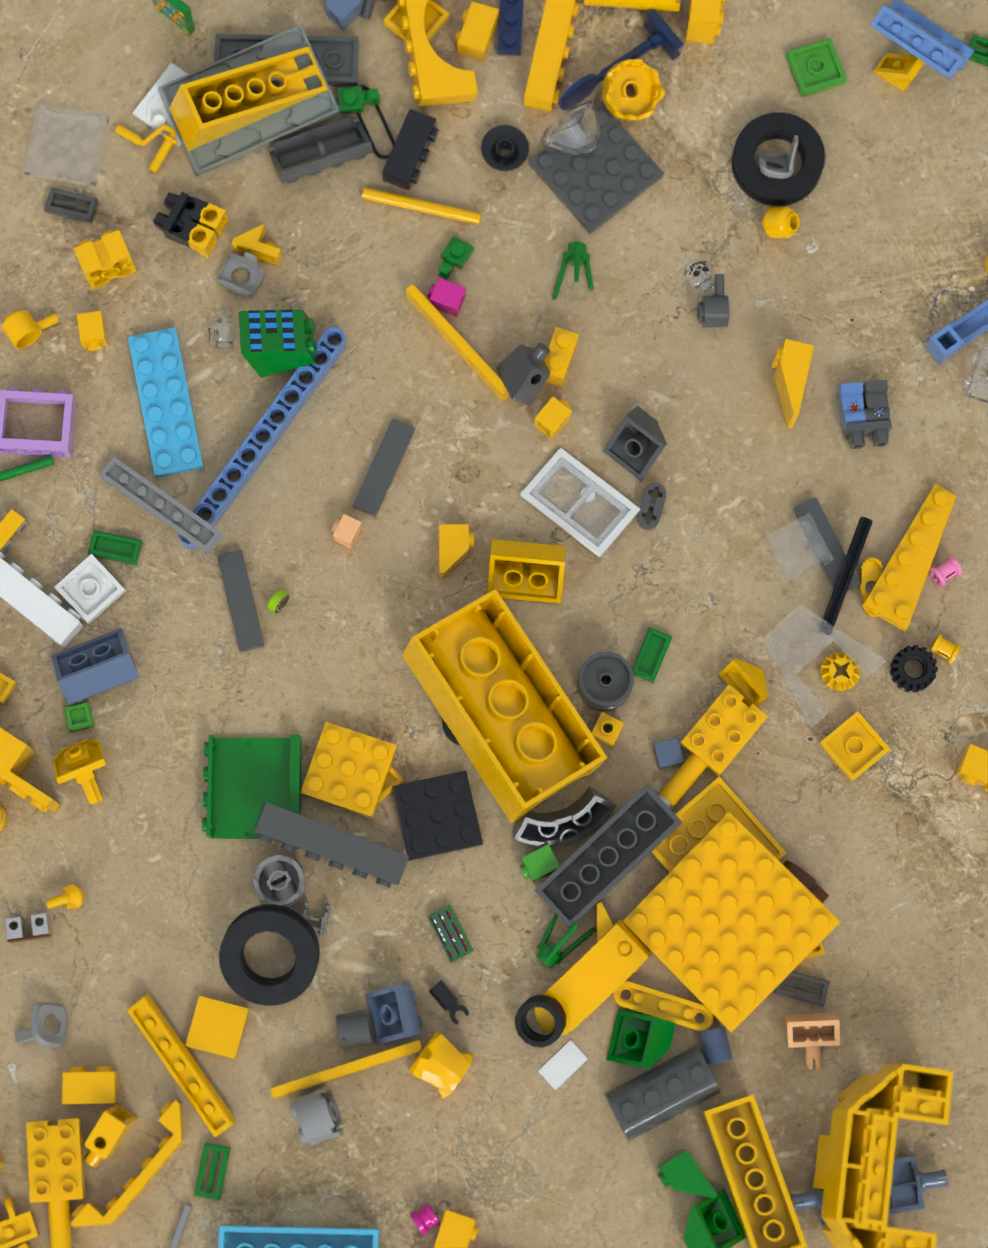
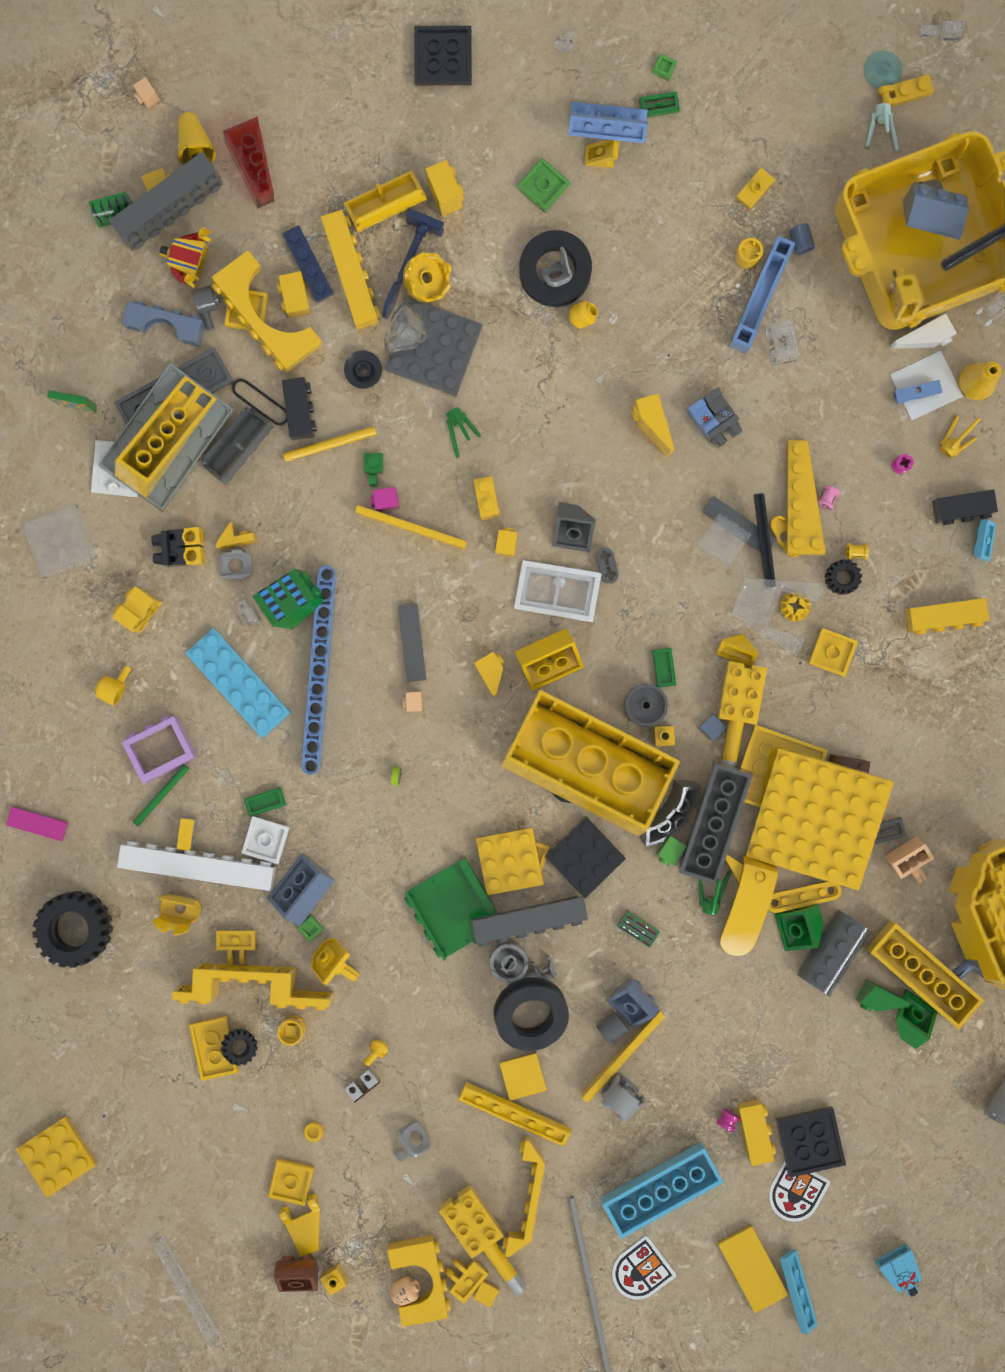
camera: 25 degrees left, 10 degrees up
dark grey tile [44,188,99,223] -> none
yellow brick [62,1066,119,1104] -> none
yellow brick [76,311,108,351] -> none
yellow torso [84,1104,138,1167] -> none
light grey plate [99,457,224,555] -> none
yellow piece [115,124,178,173] -> none
green tile [194,1143,231,1200] -> none
dark grey tile [218,550,265,652] -> none
green plate [338,86,380,114] -> none
yellow piece [409,1032,473,1099] -> none
black bar [428,980,469,1025] -> none
dark grey torso [496,343,550,405] -> none
black tyre [515,995,566,1048] -> none
white sticker [538,1040,588,1090] -> none
clear head [682,259,716,296] -> none
dark grey piece [697,274,729,328] -> none
sand blue piece [698,1026,733,1065] -> none

